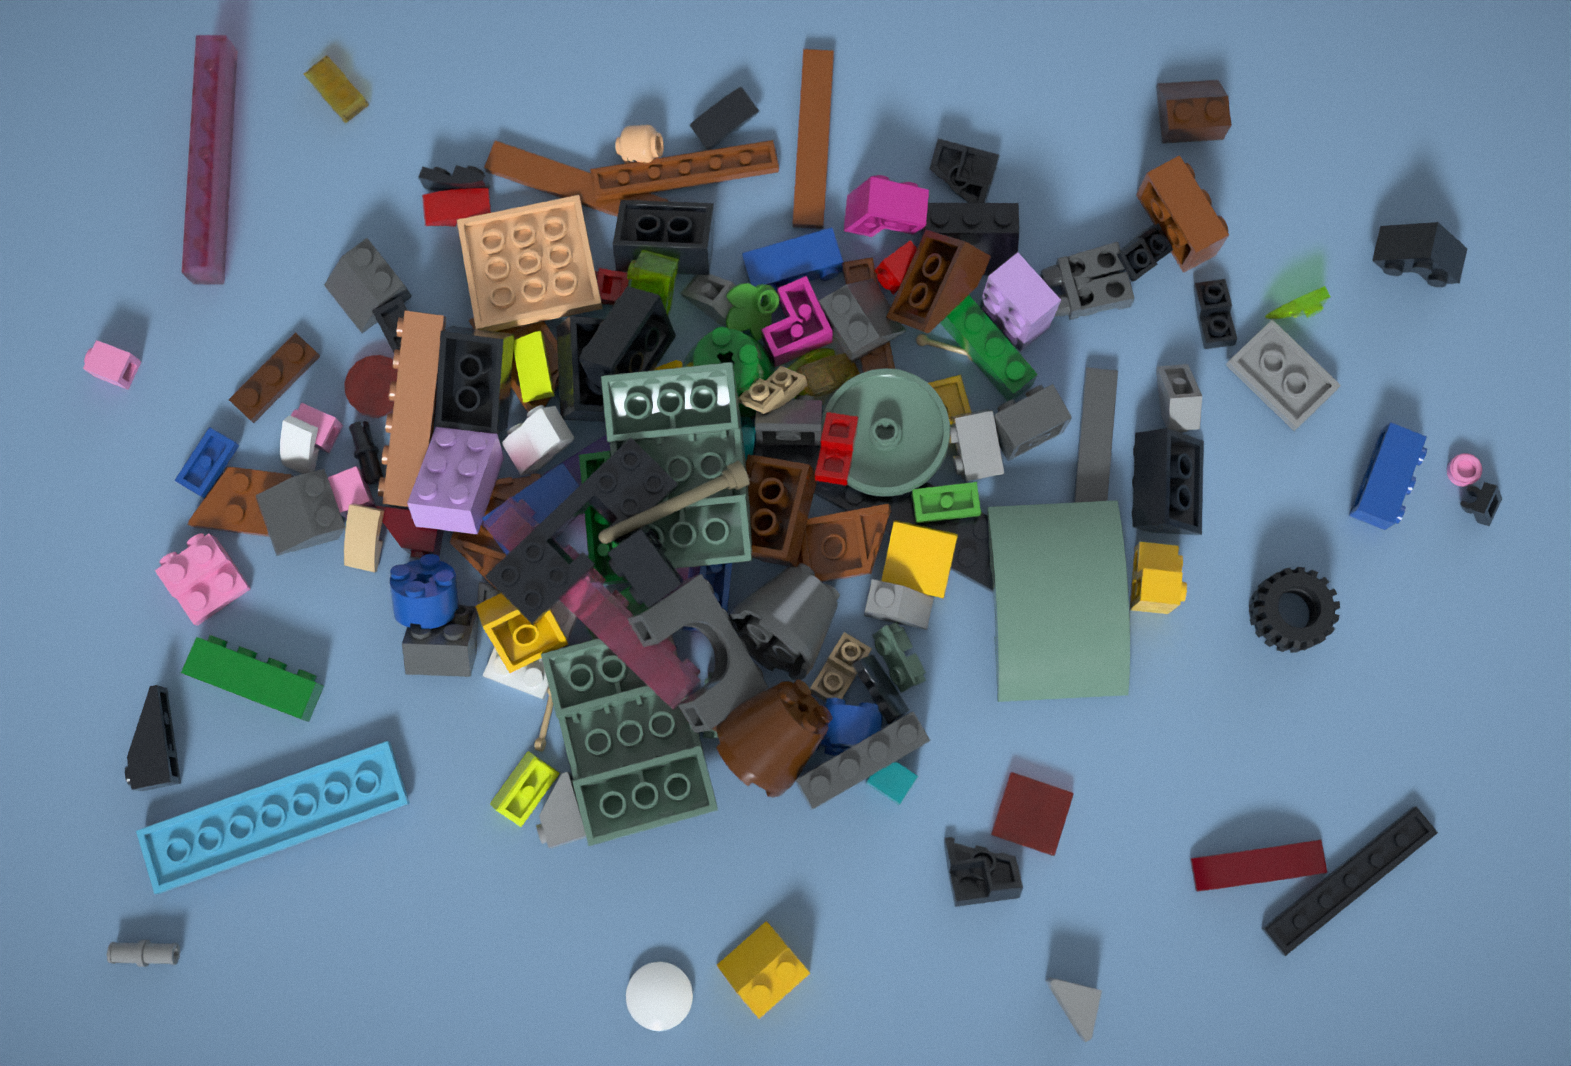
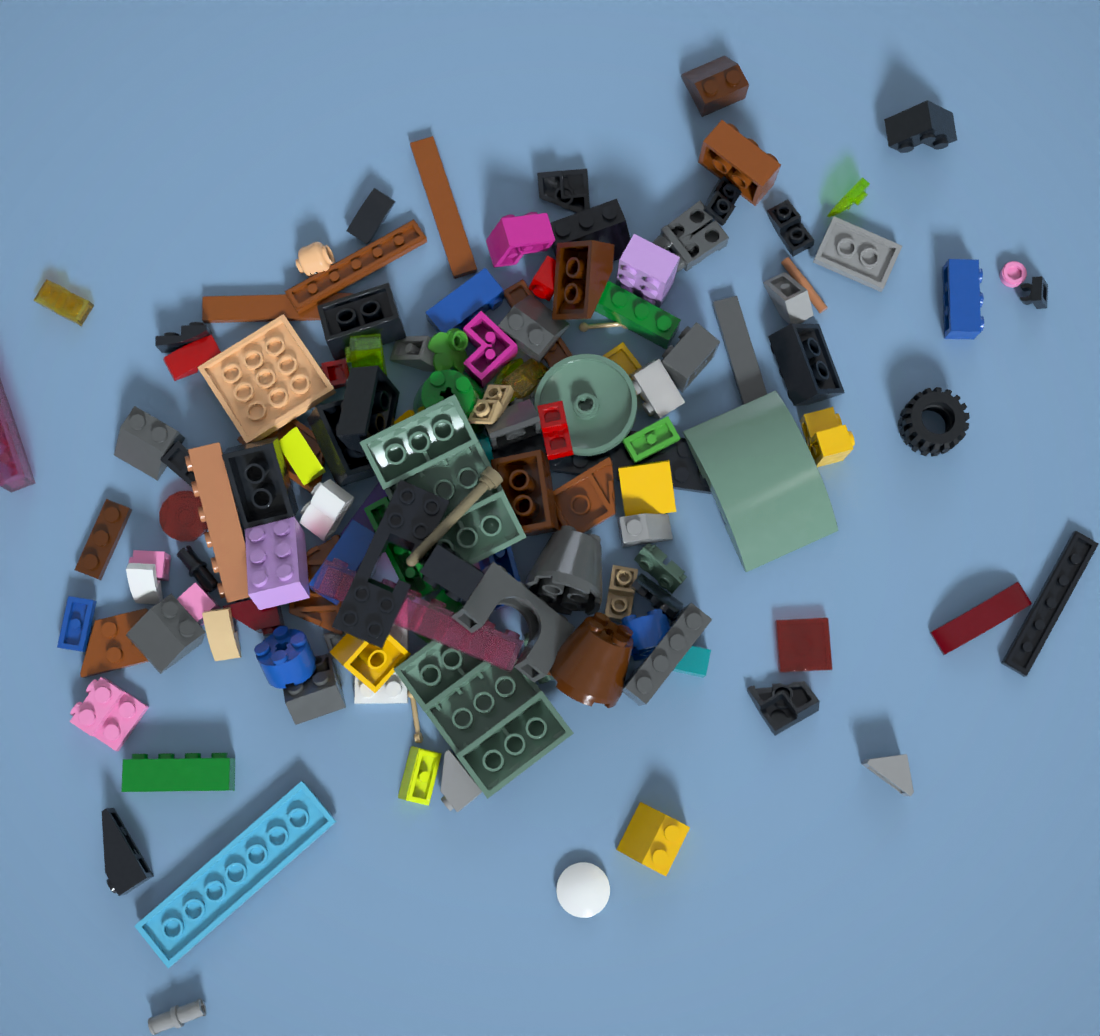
camera: 25 degrees left, 0 degrees up
none -> nougat piece [781,257,828,313]

